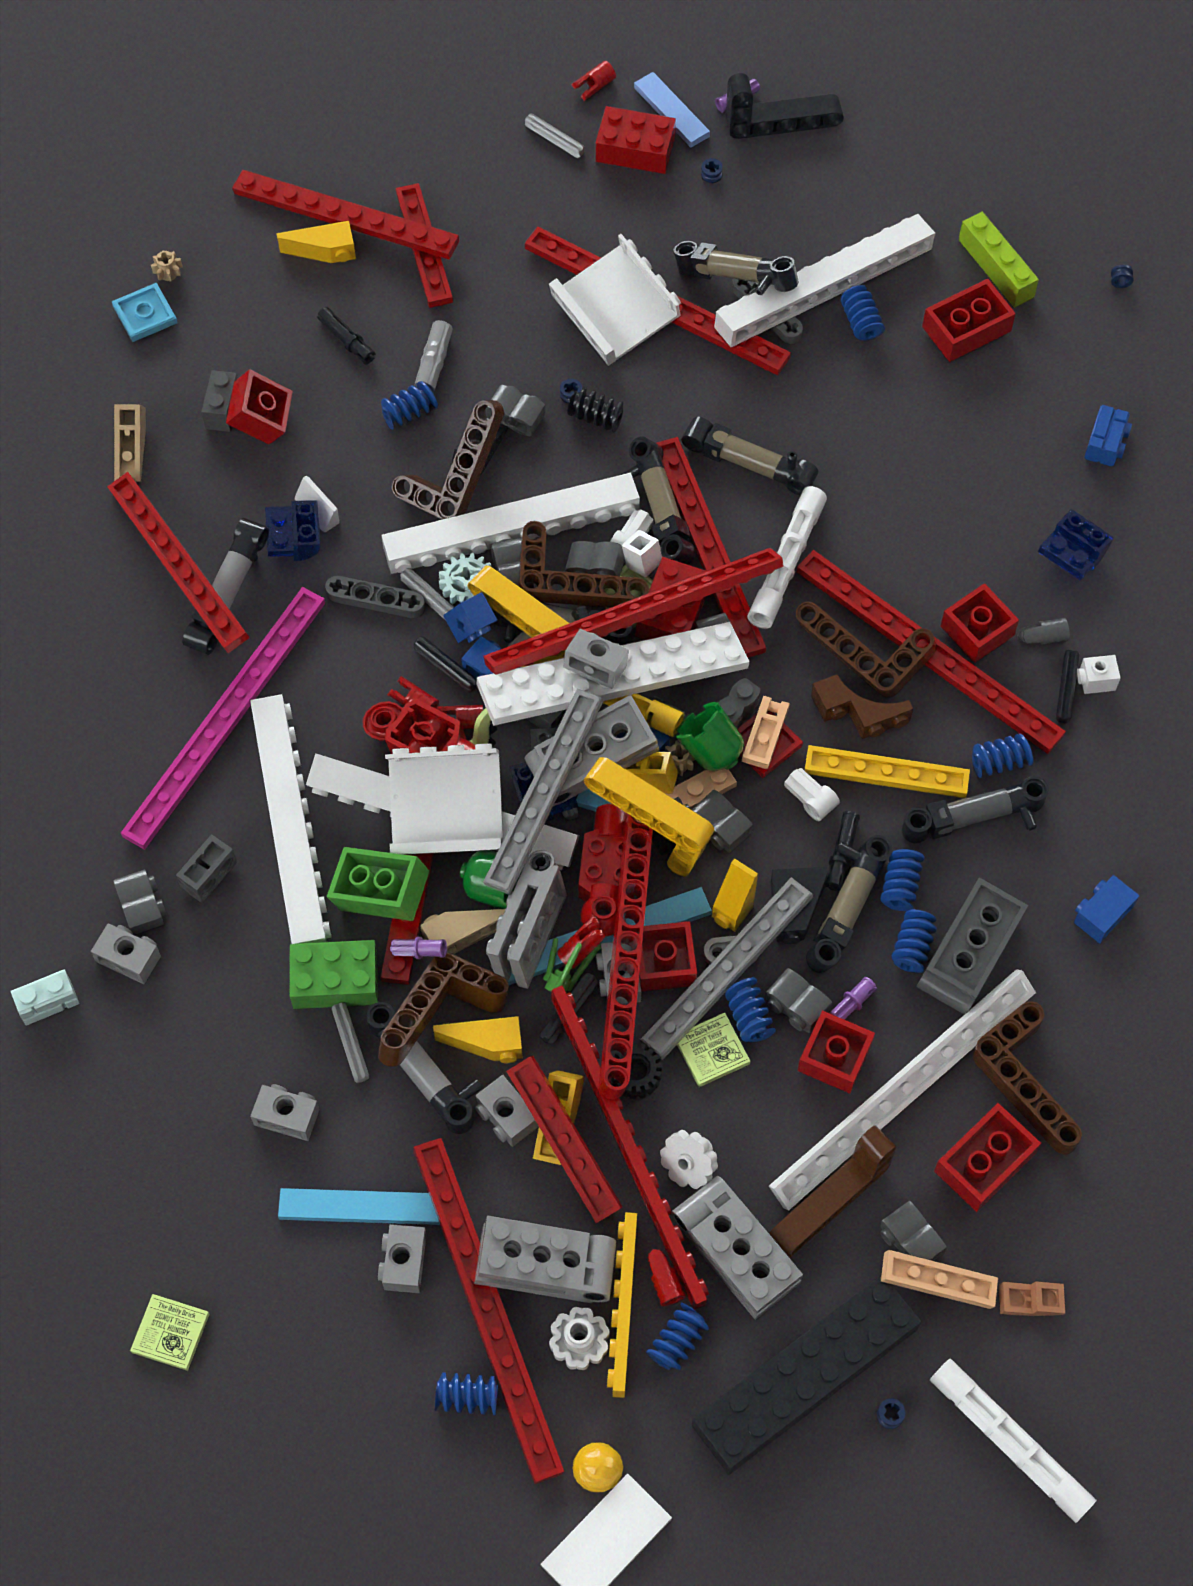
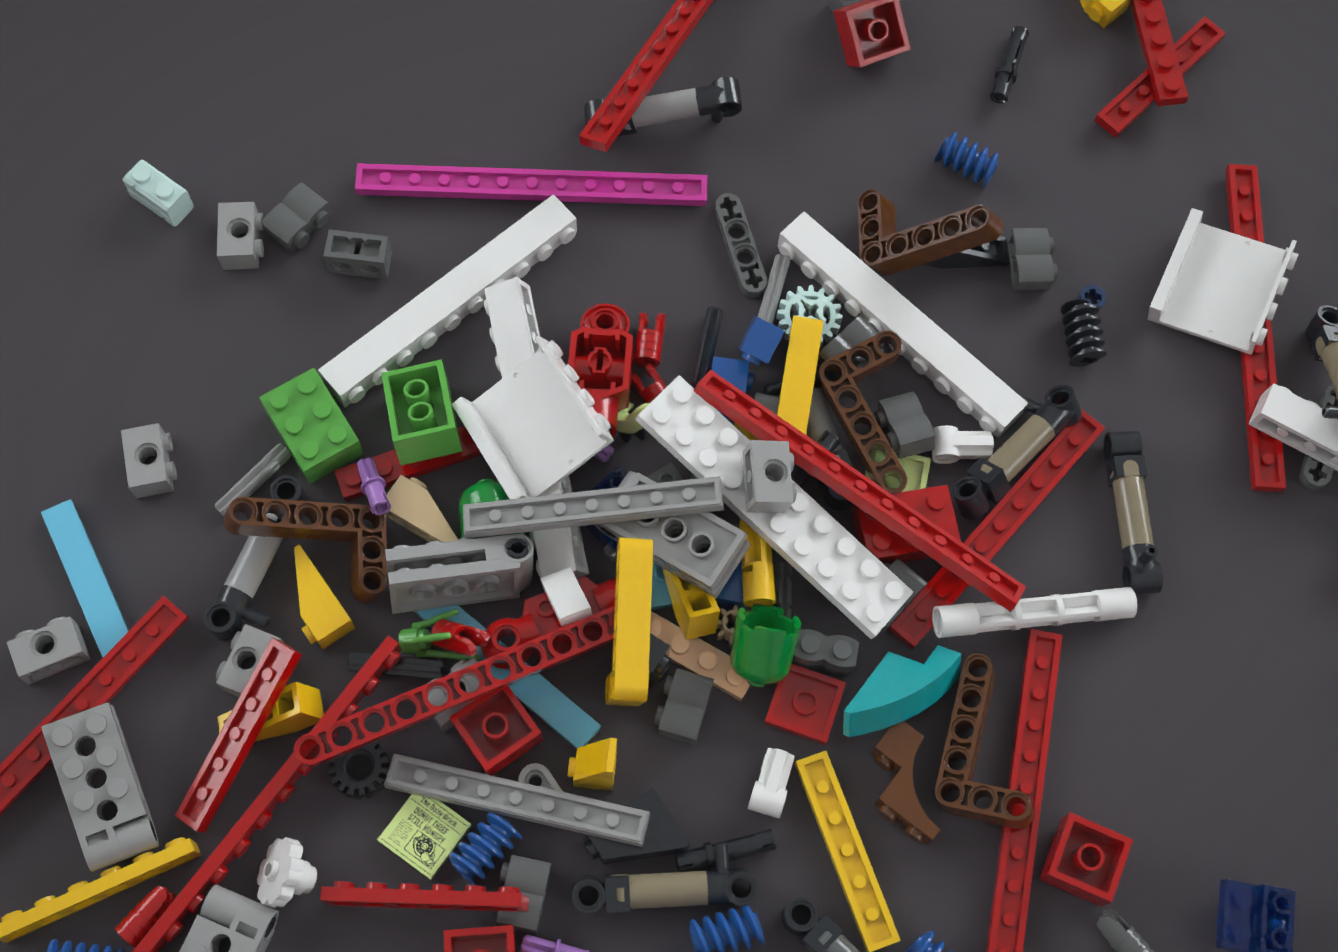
camera: 55 degrees right, 5 degrees up
clear blue brick [265,500,320,561] -> none
white slope [295,476,340,532] -> none
light grey axle [414,320,453,393] -> none
white plant [549,1307,610,1370] -> none
white brick [622,530,662,578] -> none
light nougat plate [742,696,790,769] -> none
none -> red plate [320,881,529,912]
none -> white tile [540,567,592,627]
none -> teal slope [843,645,961,737]

